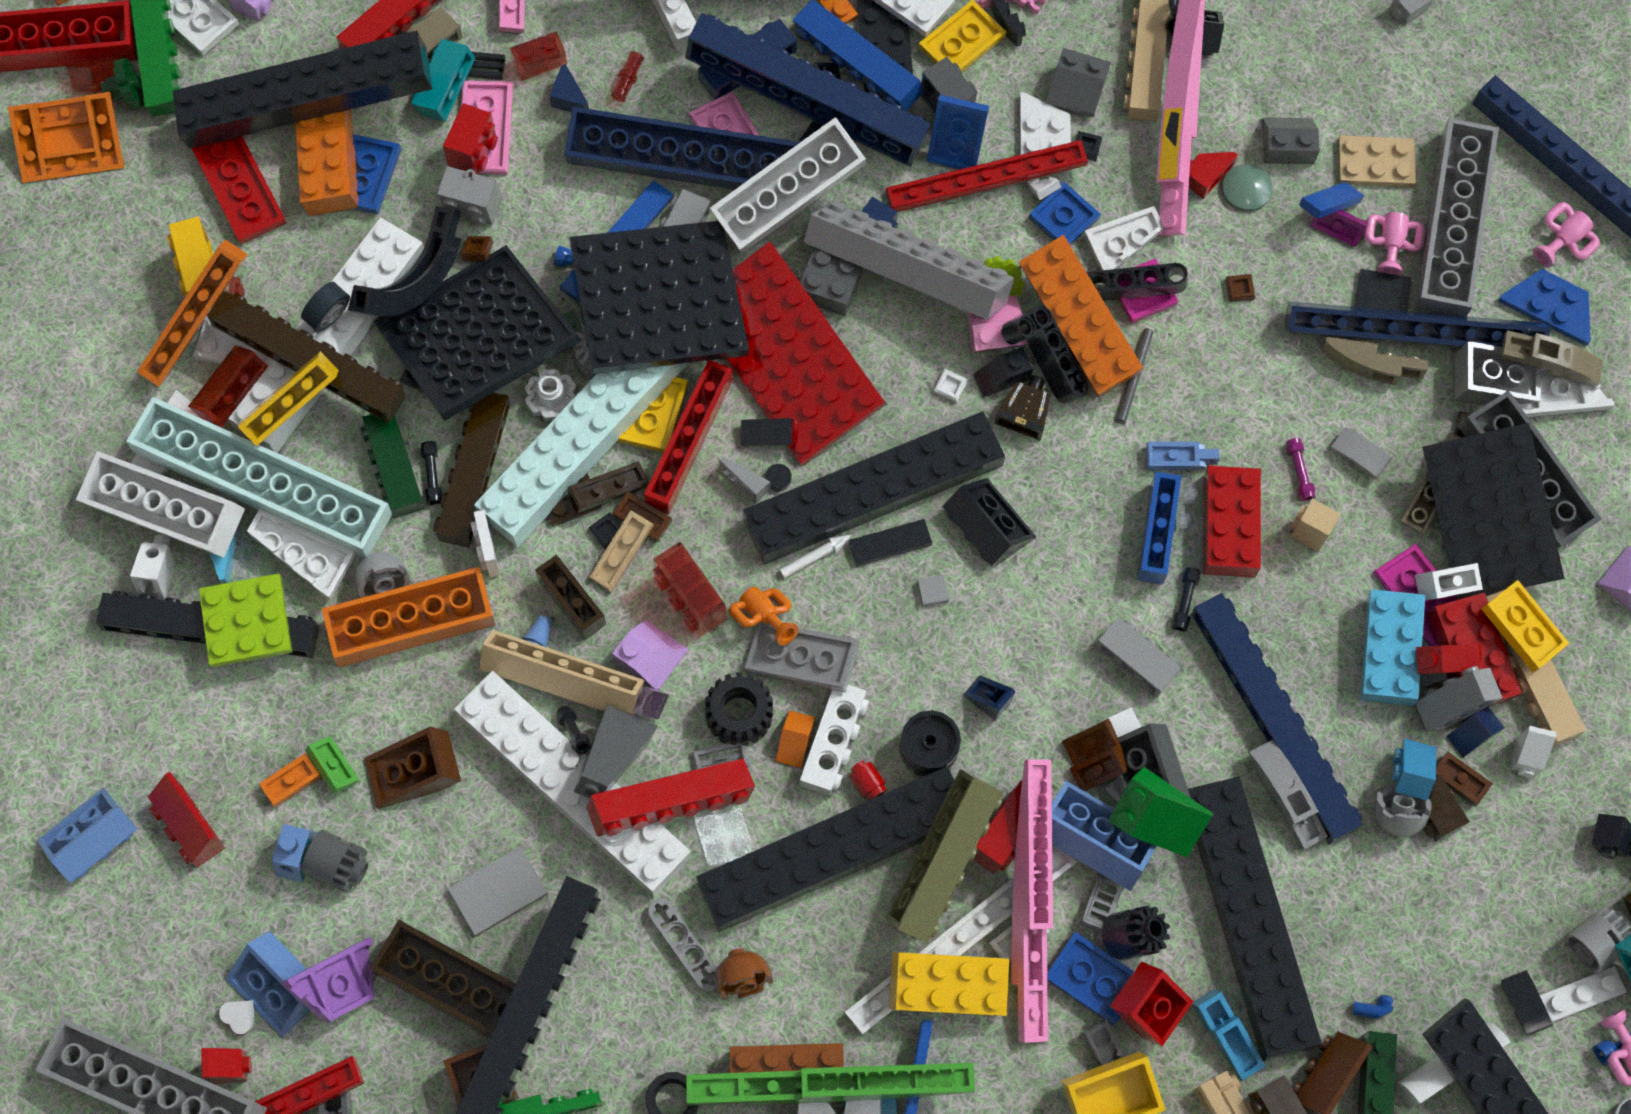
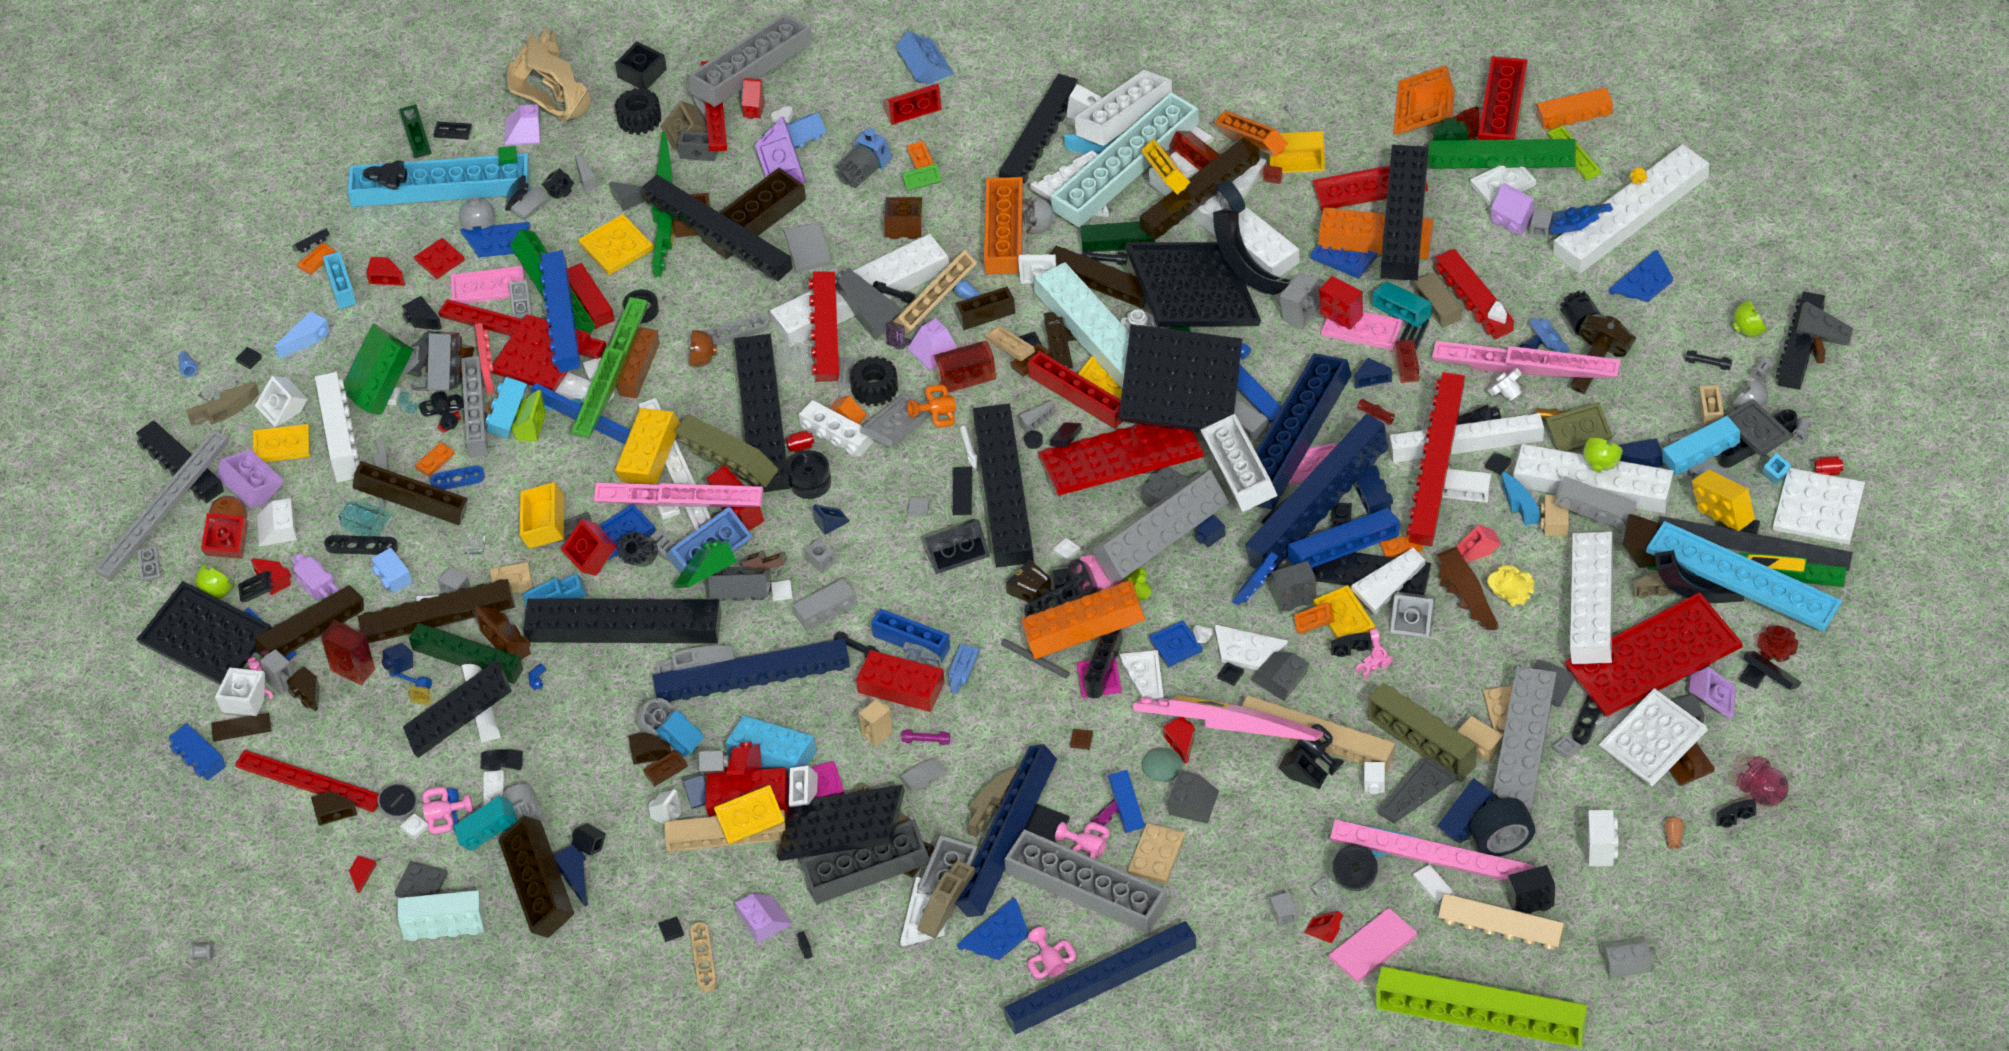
camera: 115 degrees right, 20 degrees down
lime plate [199,573,293,668] -> none
reddish brown tile [460,236,494,261] -> none
red tile [886,140,1088,212] -> none
none -> light grey brick [805,539,836,573]
none -> orange plate [1294,602,1335,634]

